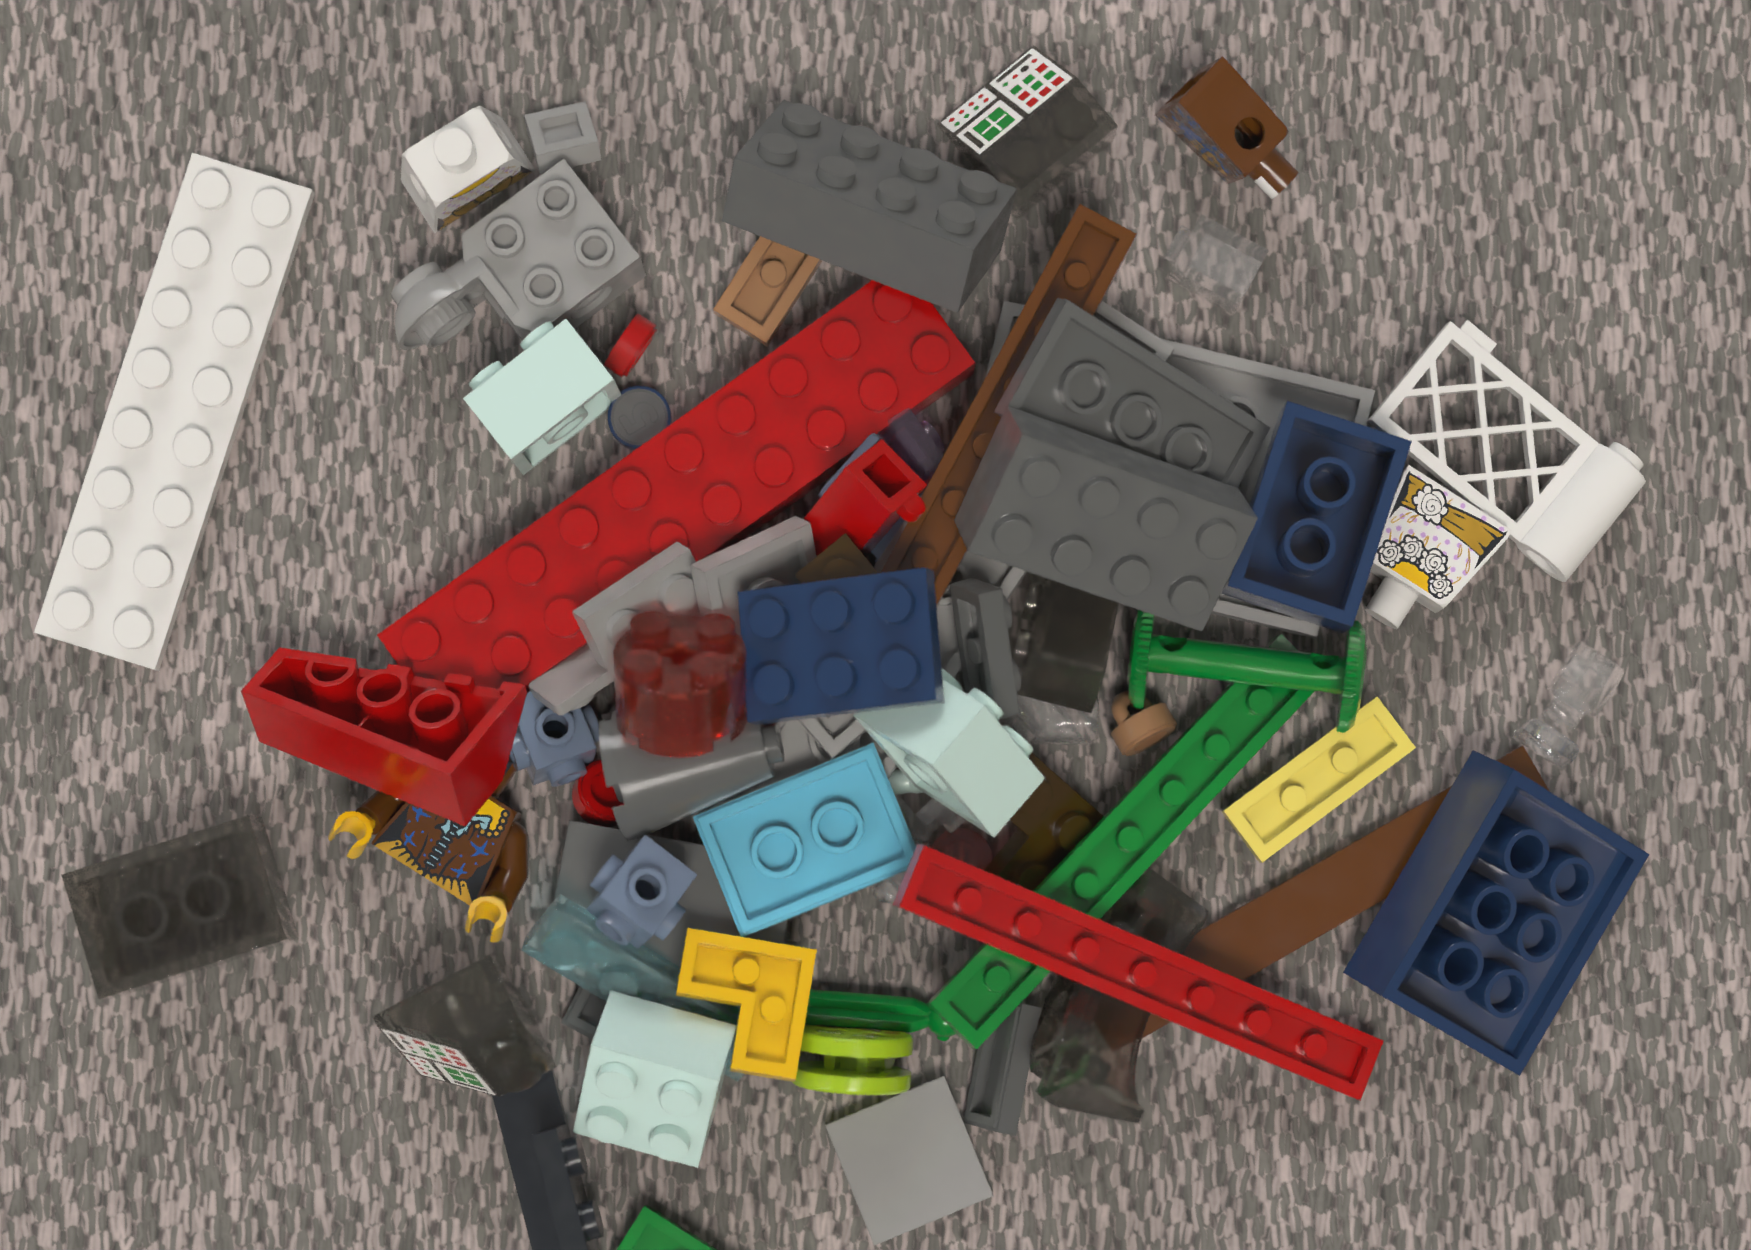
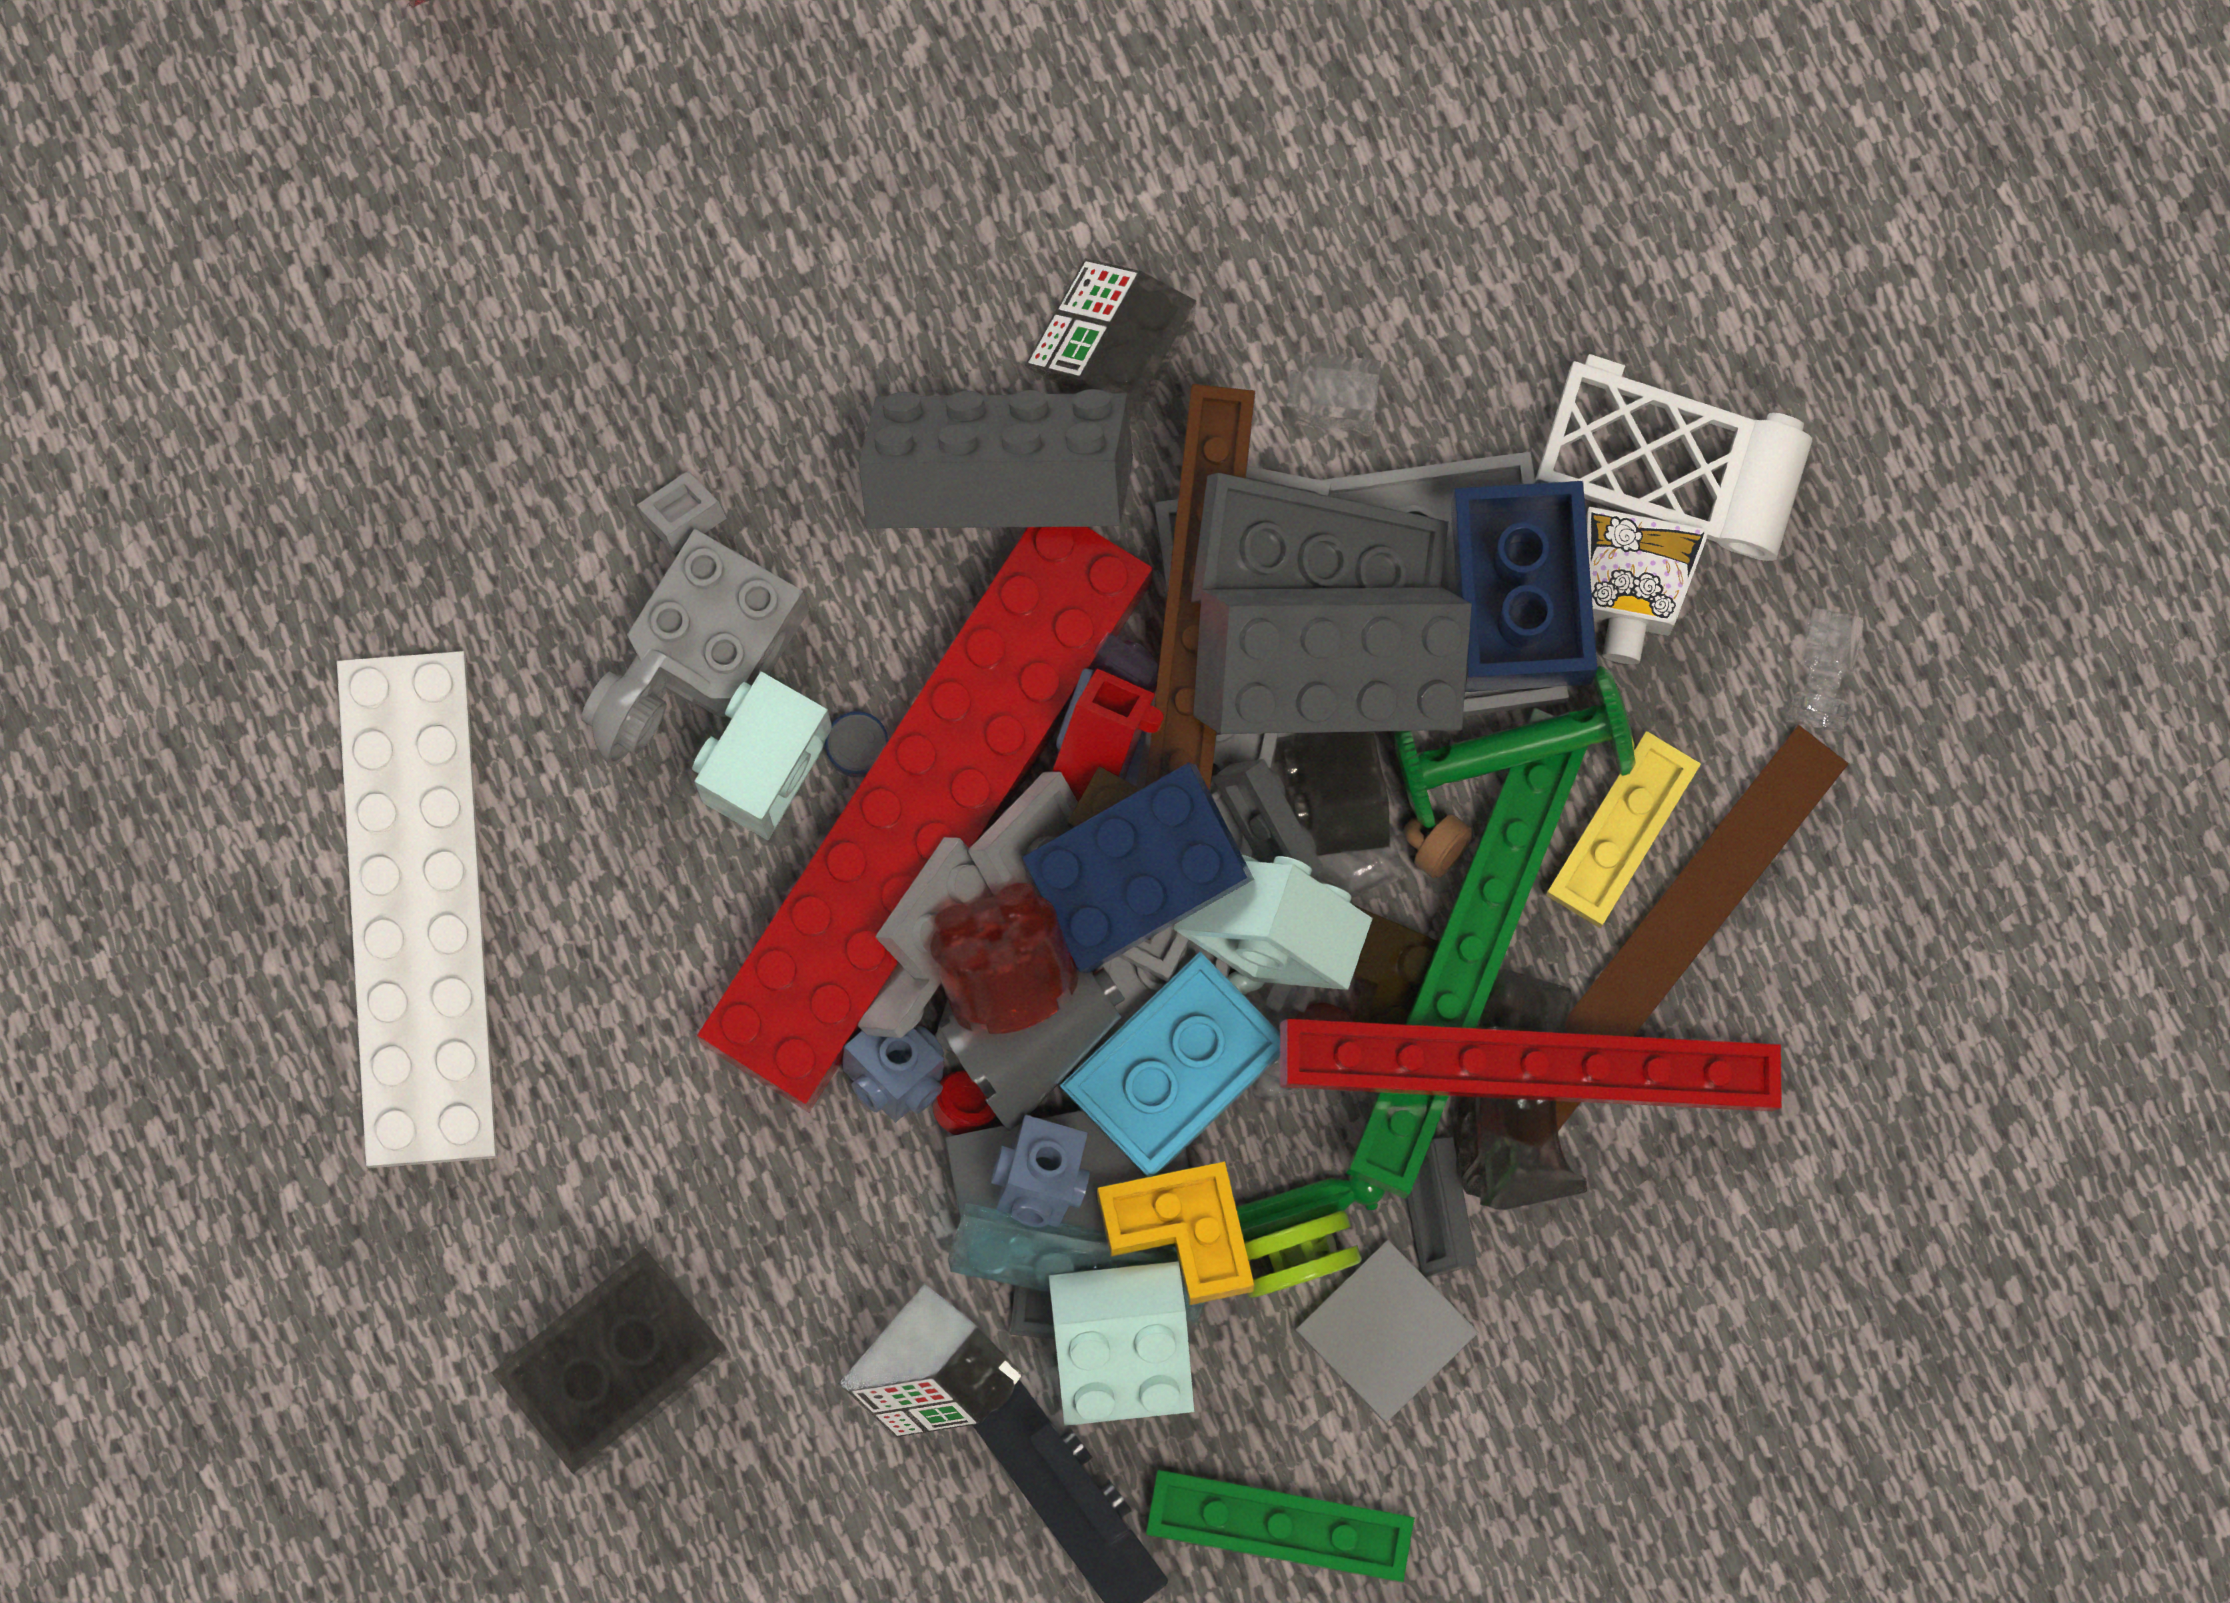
camera: 25 degrees left, 5 degrees down
red wedge [241,647,527,826] -> none
torso [328,760,528,943] -> none
white torso [401,106,535,233] -> none
red tile [603,313,658,378] -> none
medium nougat plate [713,236,823,347] -> none
reddish brown torso [1155,56,1299,199] -> none
dark blue slope [1343,750,1650,1076] -> none

